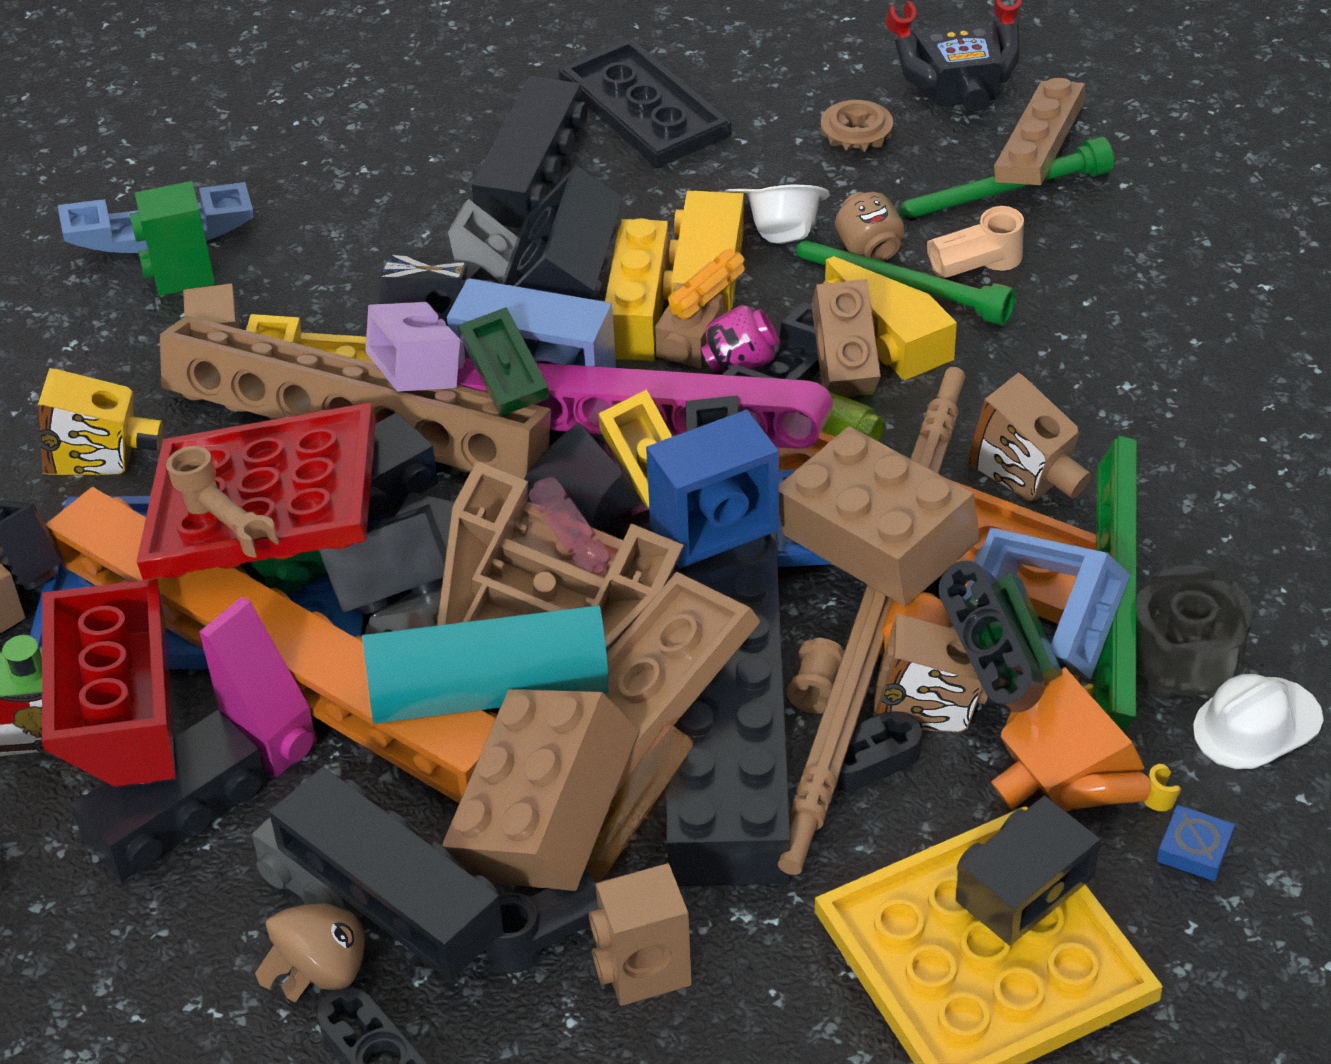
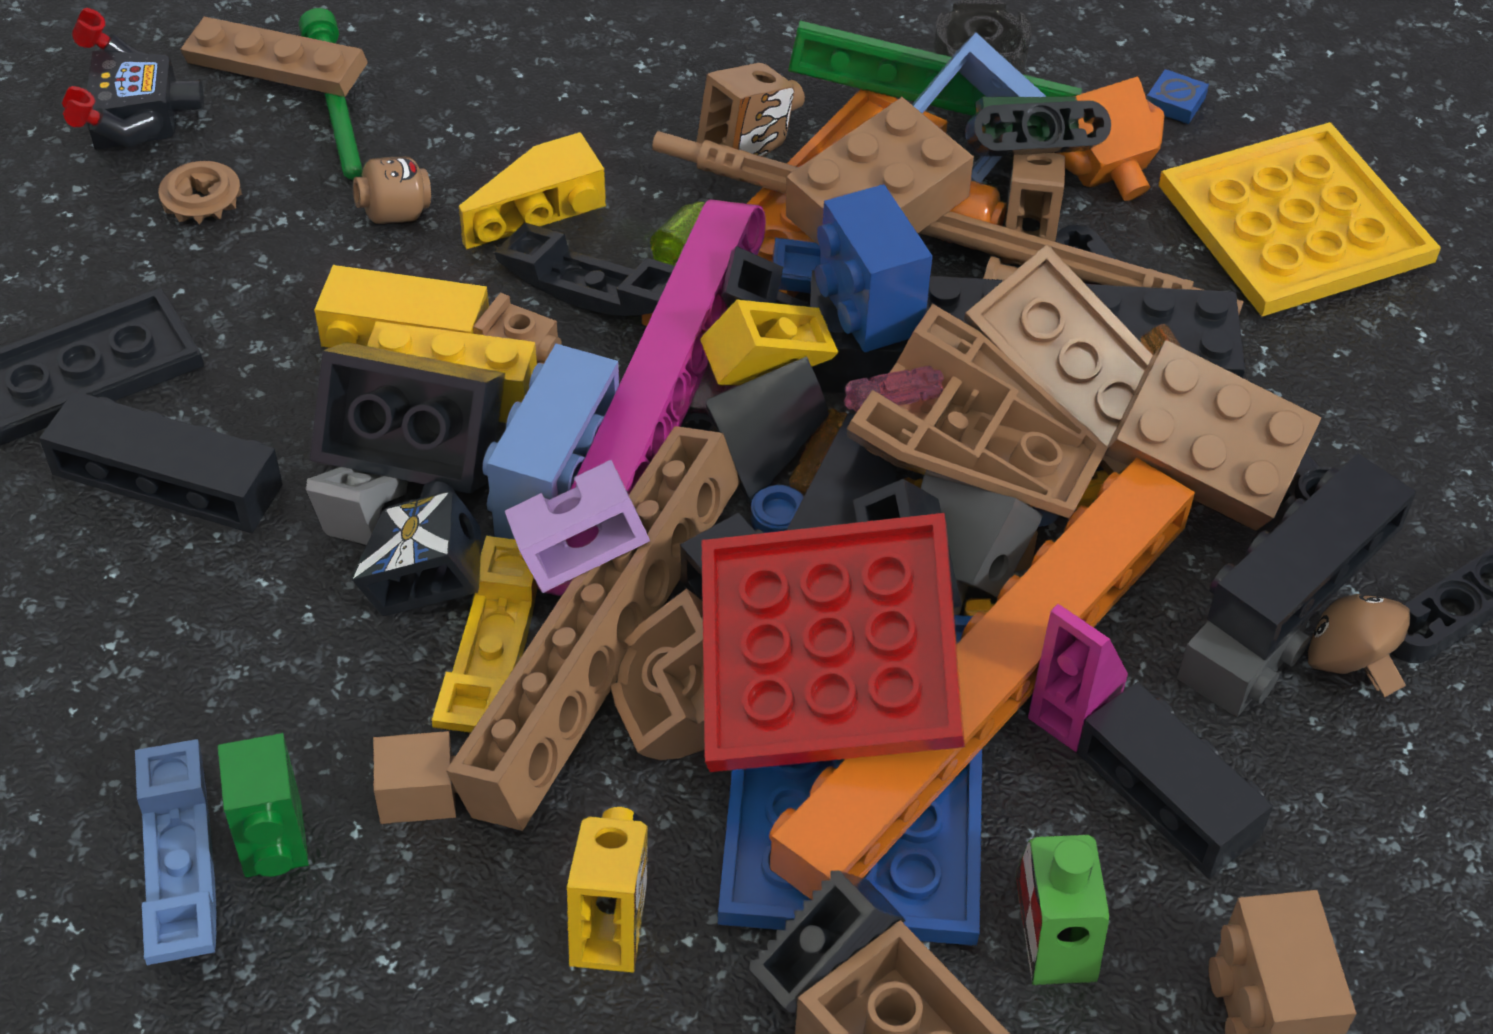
camera: 90 degrees left, 5 degrees up
red slope [42,578,176,787] -> none
medium nougat brick [166,446,279,558] -> none
teal brick [362,605,609,724] -> none
dark green plate [459,307,549,417] -> none
medium nougat brick [589,863,692,1006] -> none
light orange axle [668,249,745,320] -> none
dark pink head [701,305,780,373] -> none
white piece [725,184,830,244] -> none
green piece [796,240,1016,326] -> none
medium nougat brick [811,279,881,399] -> none
light nougat piece [927,206,1024,279] -> none
black brick [955,795,1100,946] -> none
white piece [1193,674,1324,769] -> none

